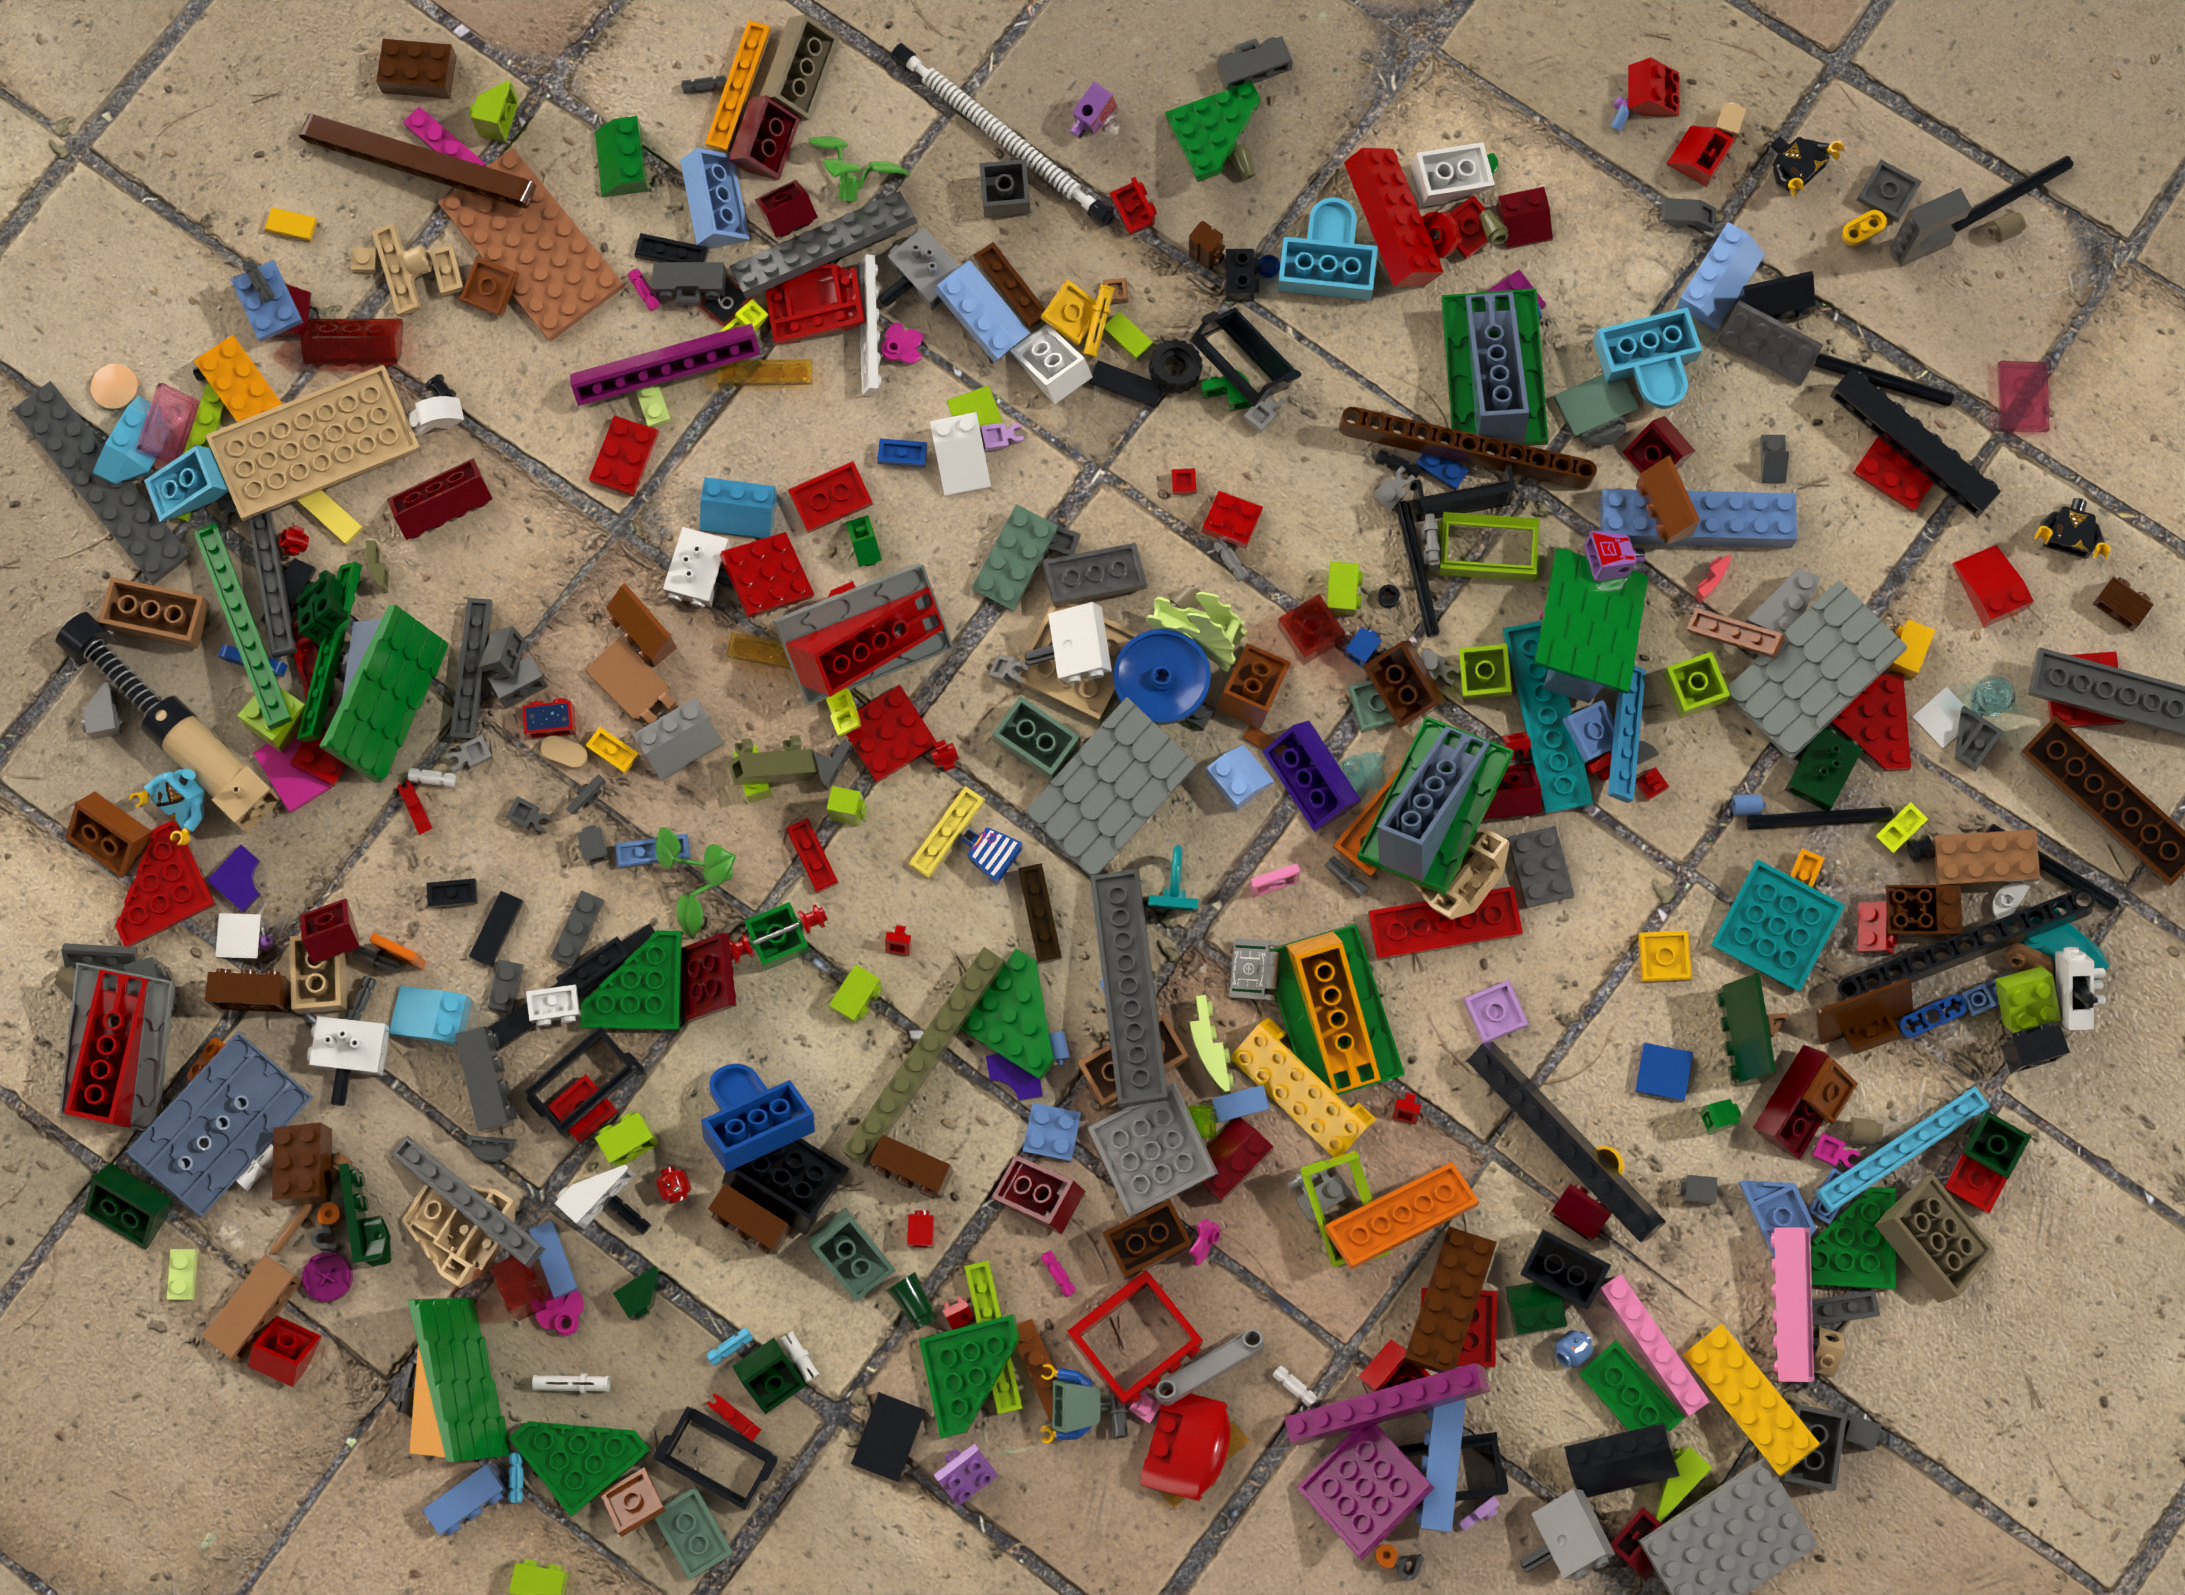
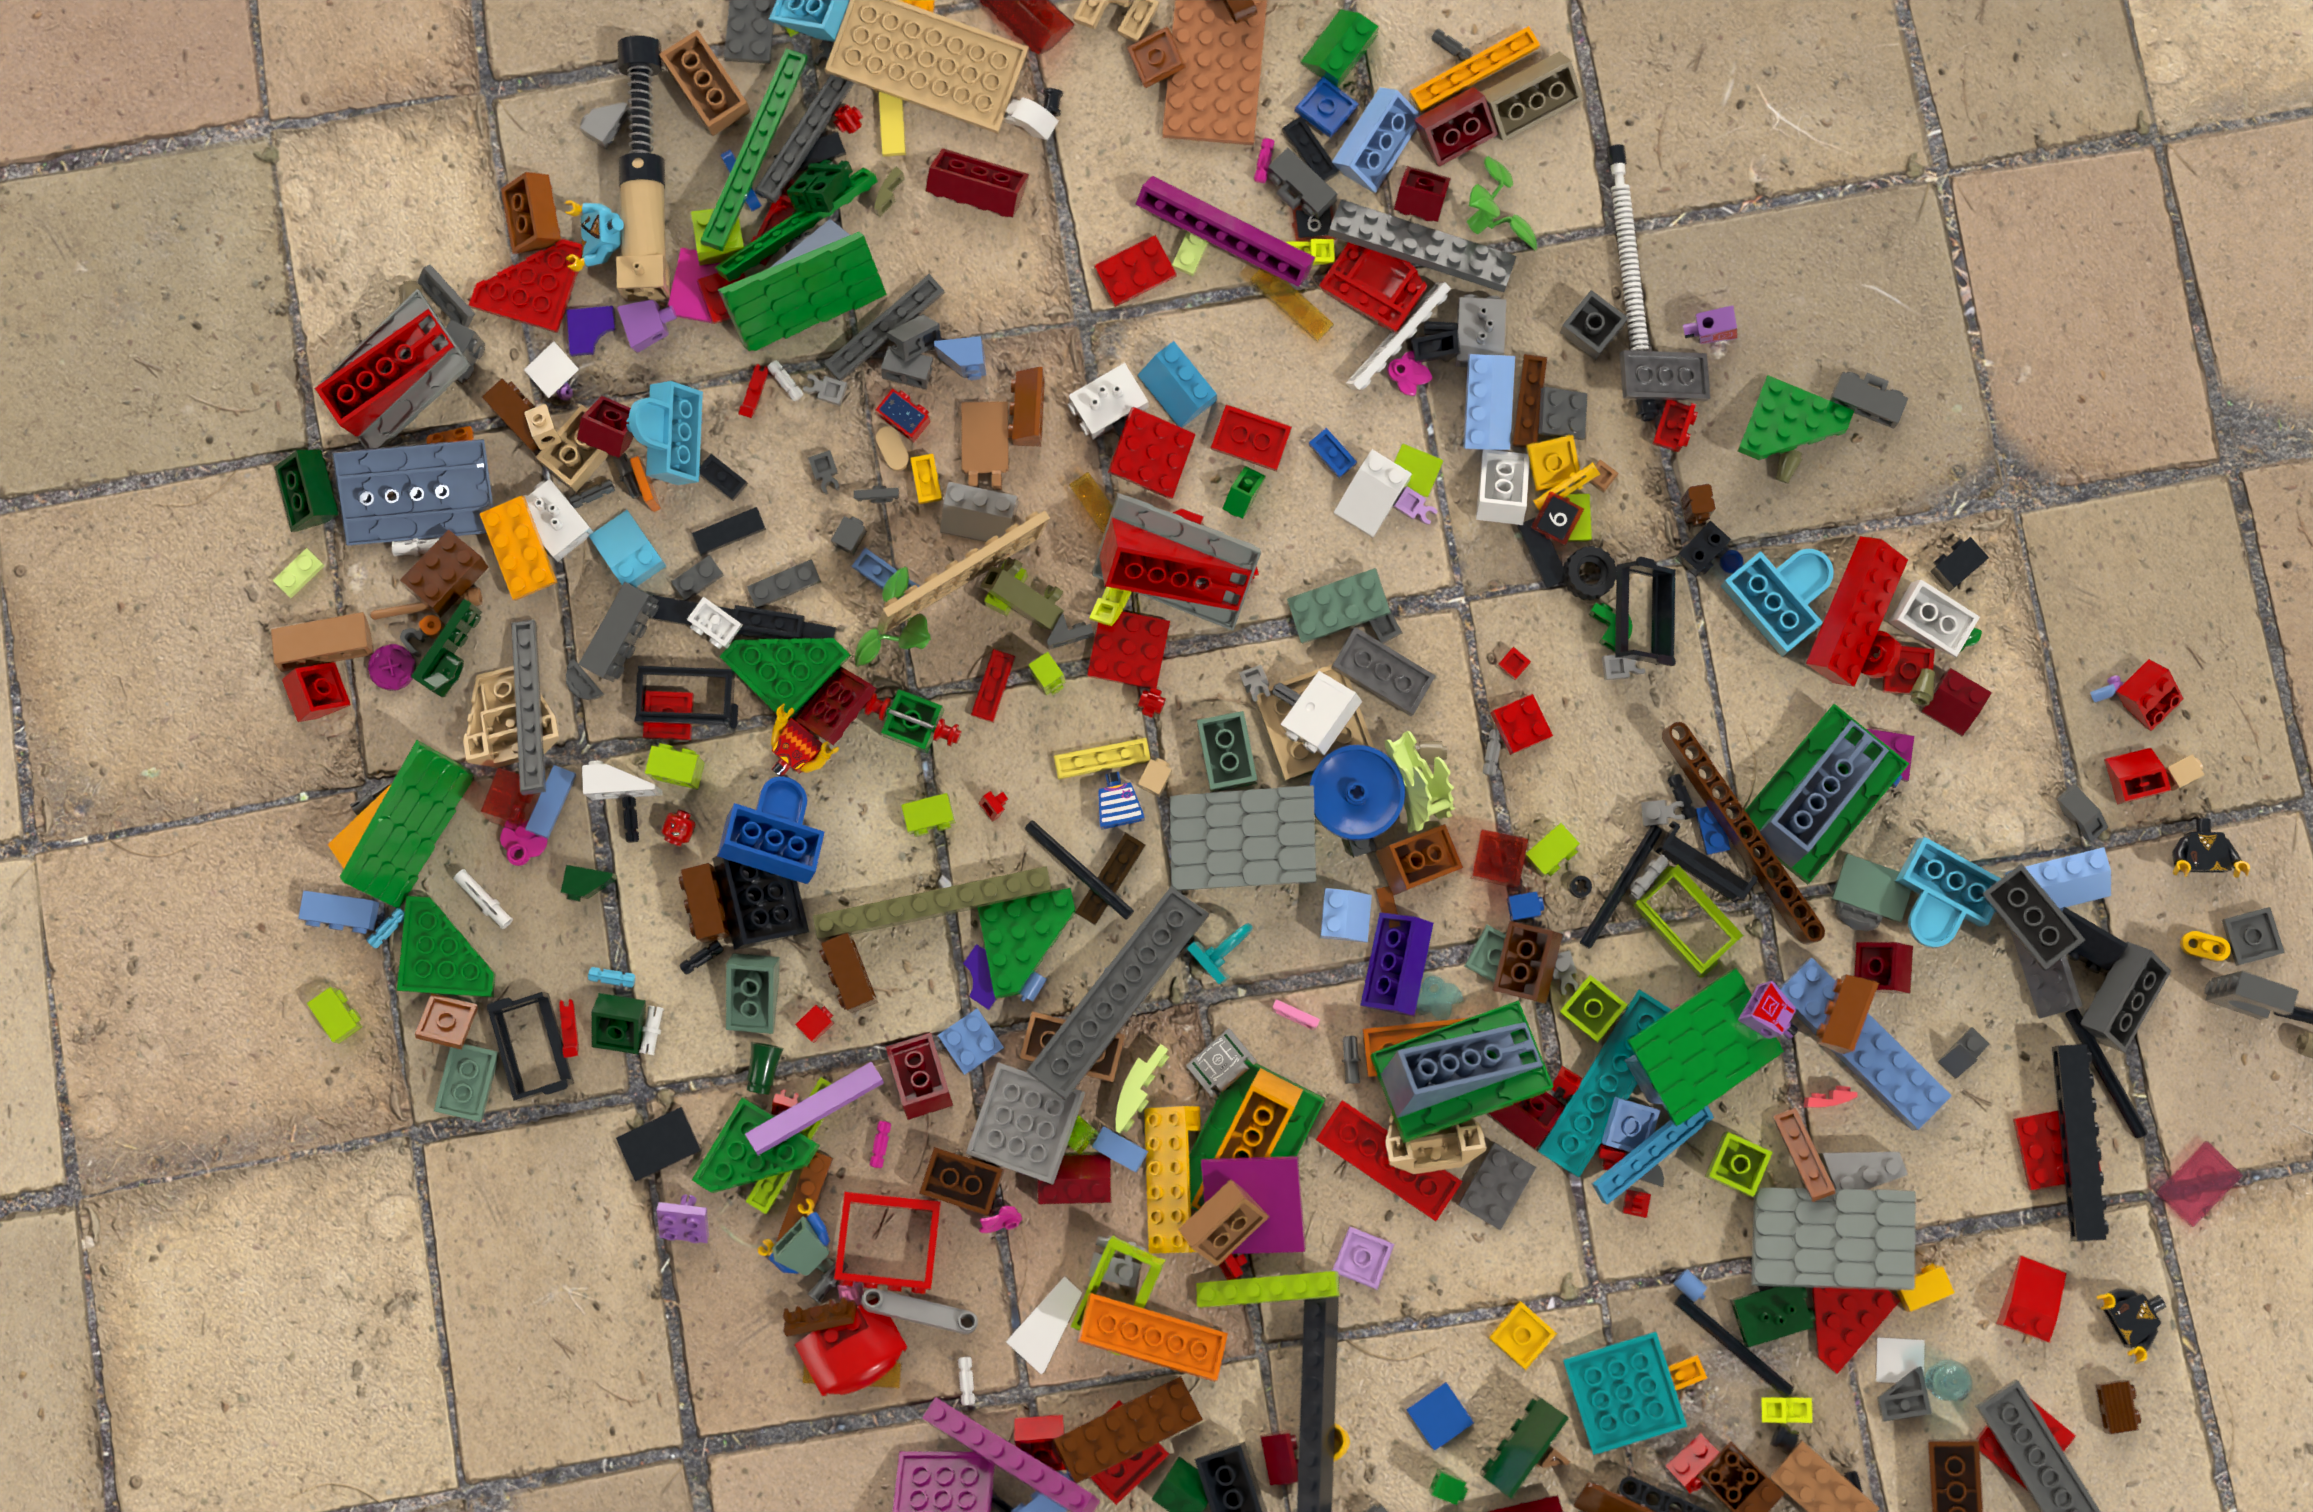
camera: 45 degrees right, 5 degrees up
none -> light orange plate [480,495,558,601]
none -> tan bracket [525,404,562,450]
none -> medium lavender torso [617,300,677,353]
none -> medium azure brick [626,381,703,485]
none -> black axle [679,940,724,975]
none -> tile [745,1062,884,1156]
none -> torso [771,704,839,776]
none -> reddish brown plate [783,1297,857,1336]
none -> tan plate [877,511,1050,635]
none -> medium blue slope [934,336,987,380]
none -> white sticker [1006,1276,1082,1375]
none -> black axle [1025,820,1134,920]
none -> tan brick [1138,758,1172,797]
none -> medium nougat slope [1178,1180,1269,1266]
none -> lime plate [1196,1271,1340,1308]
none -> magenta tile [1201,1156,1306,1254]
none -> blue tile [1294,77,1359,138]
none -> black slope [1413,330,1461,363]
none -> piece [1531,491,1584,545]
none -> dark grey plate [1538,387,1588,440]
none -> flat silver plate [1620,350,1711,401]
none -> black brick [1930,537,1989,592]
none -> dark grey brick [1982,863,2085,971]
none -> dark grey brick [2080,941,2171,1053]

